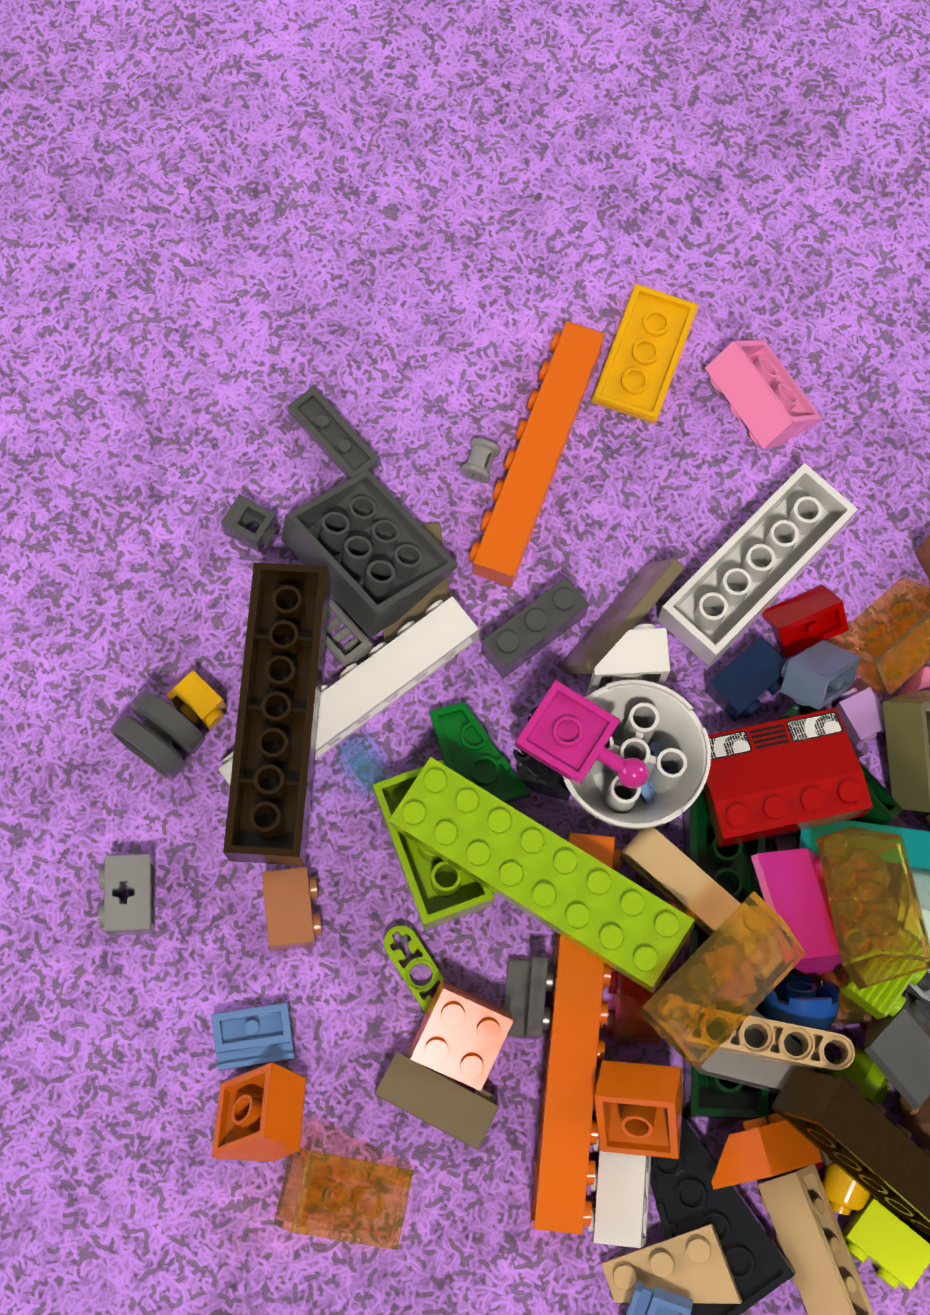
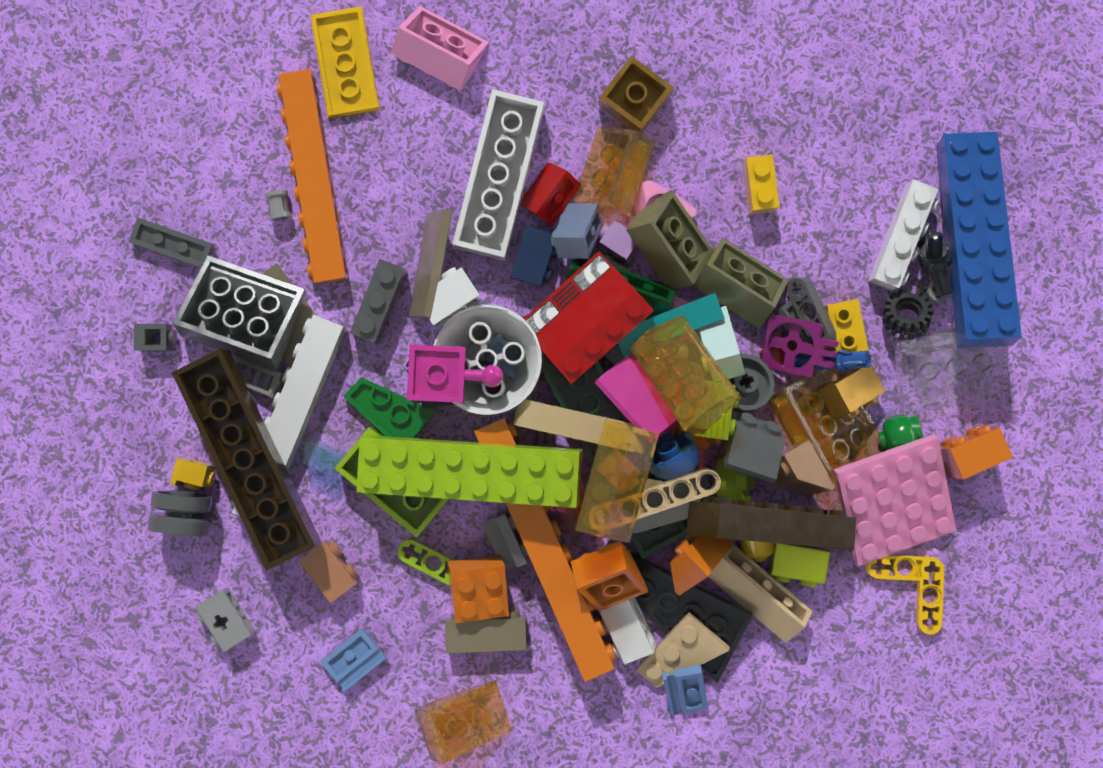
camera: 25 degrees left, 15 degrees up
orange slope [212,1062,306,1162] -> none

